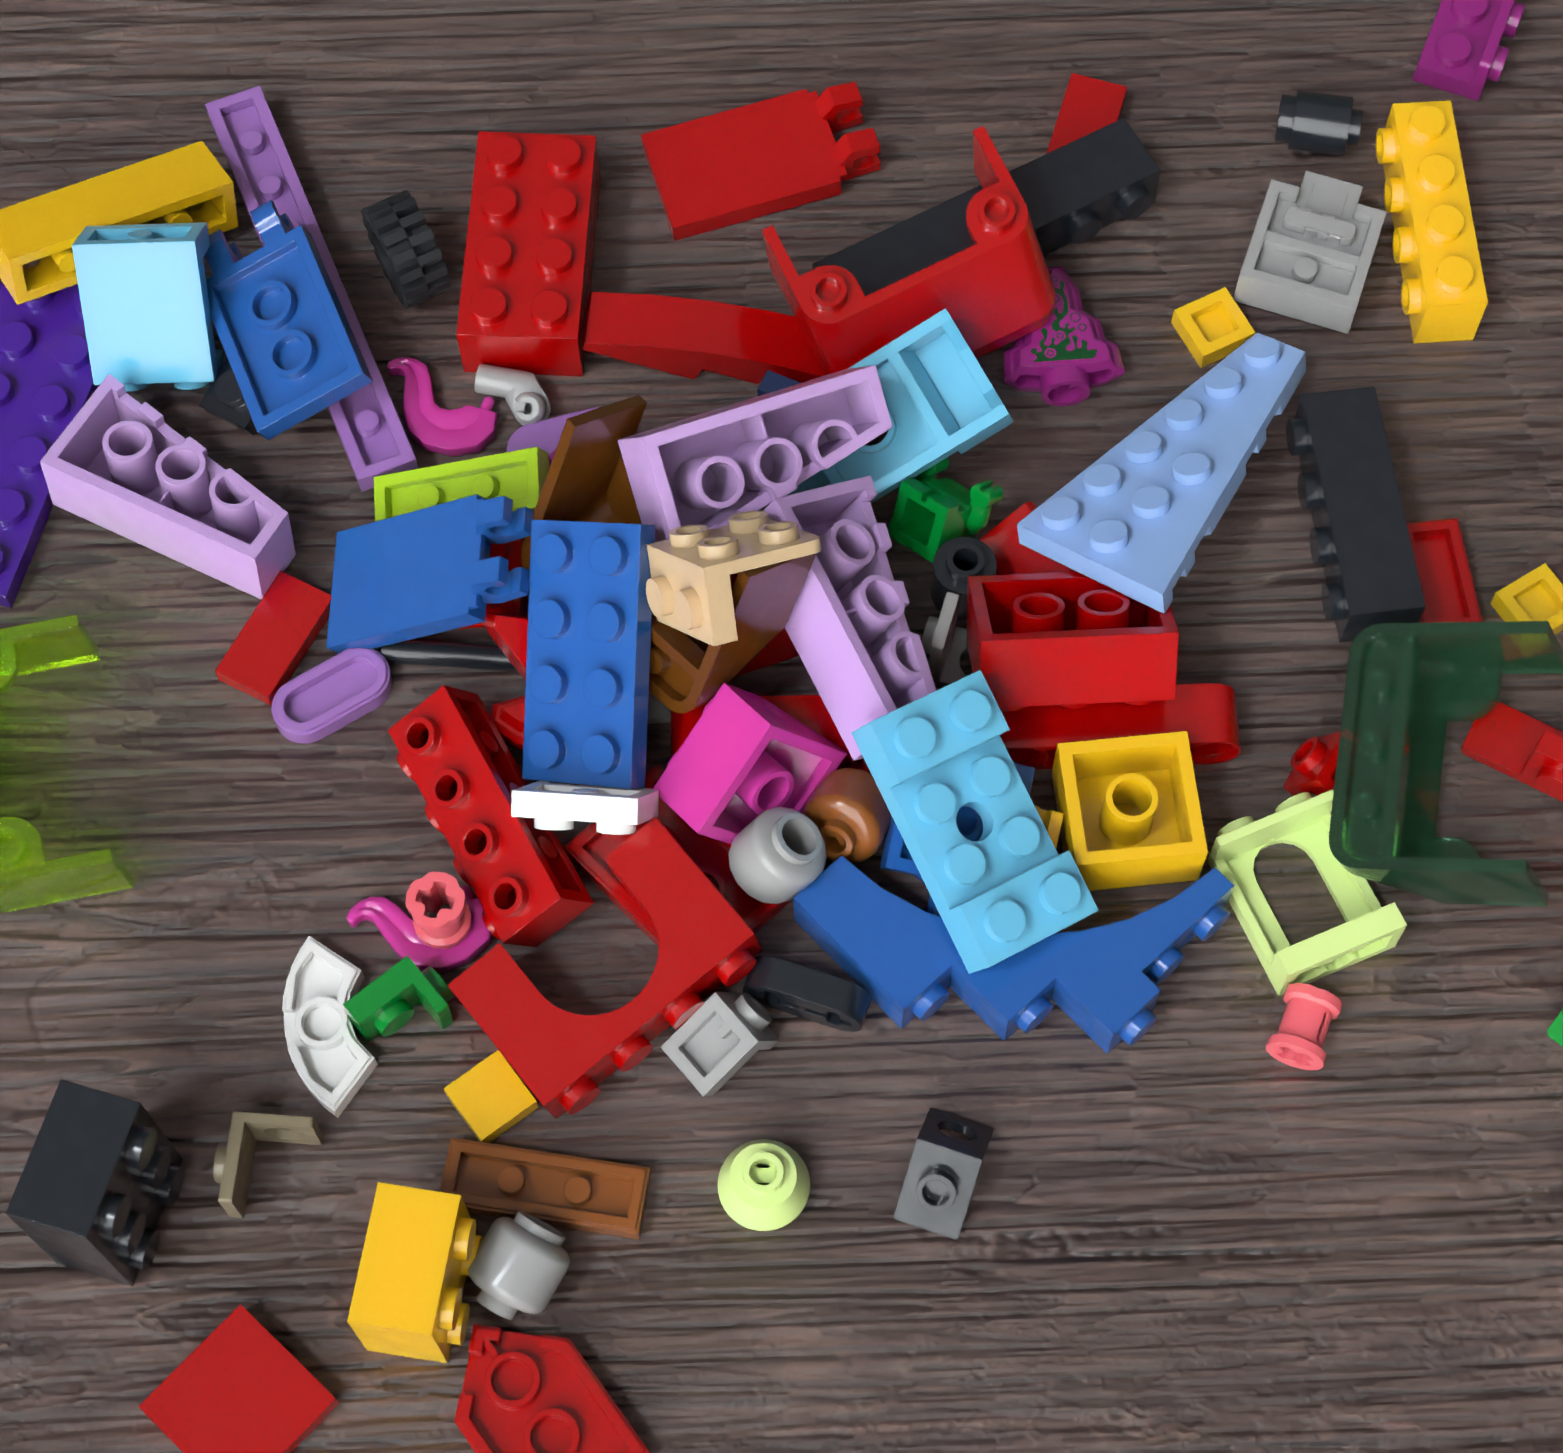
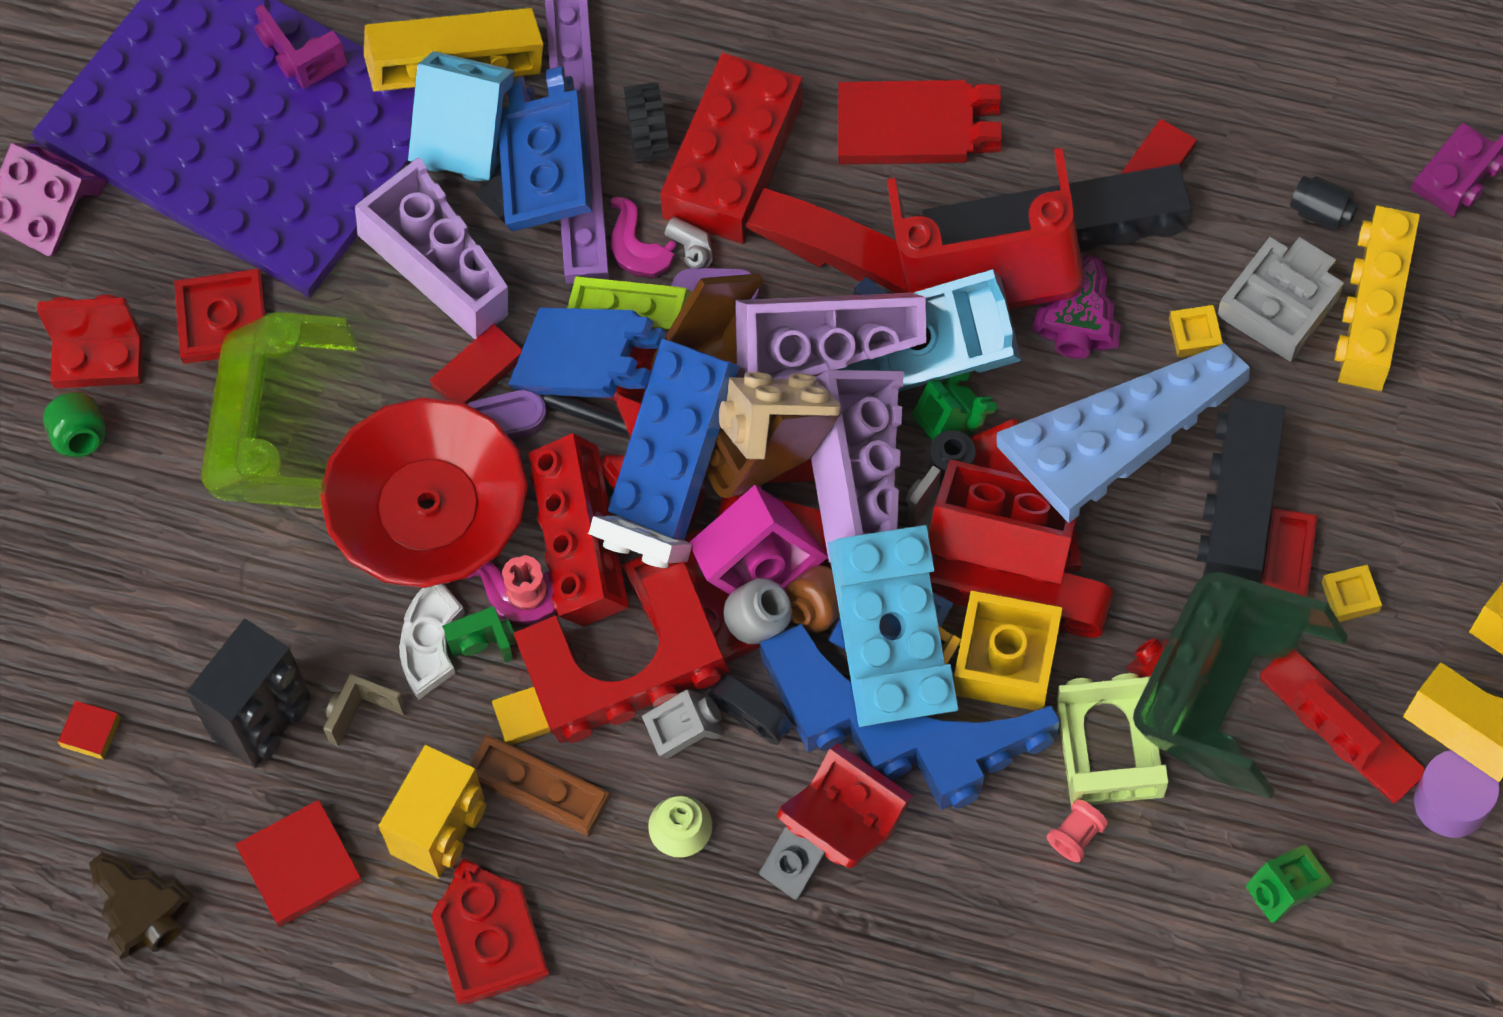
camera: 20 degrees right, 0 degrees up
light grey head [468,1210,570,1320] -> none
none -> red dish [320,397,528,588]
none -> red bracket [777,743,914,868]

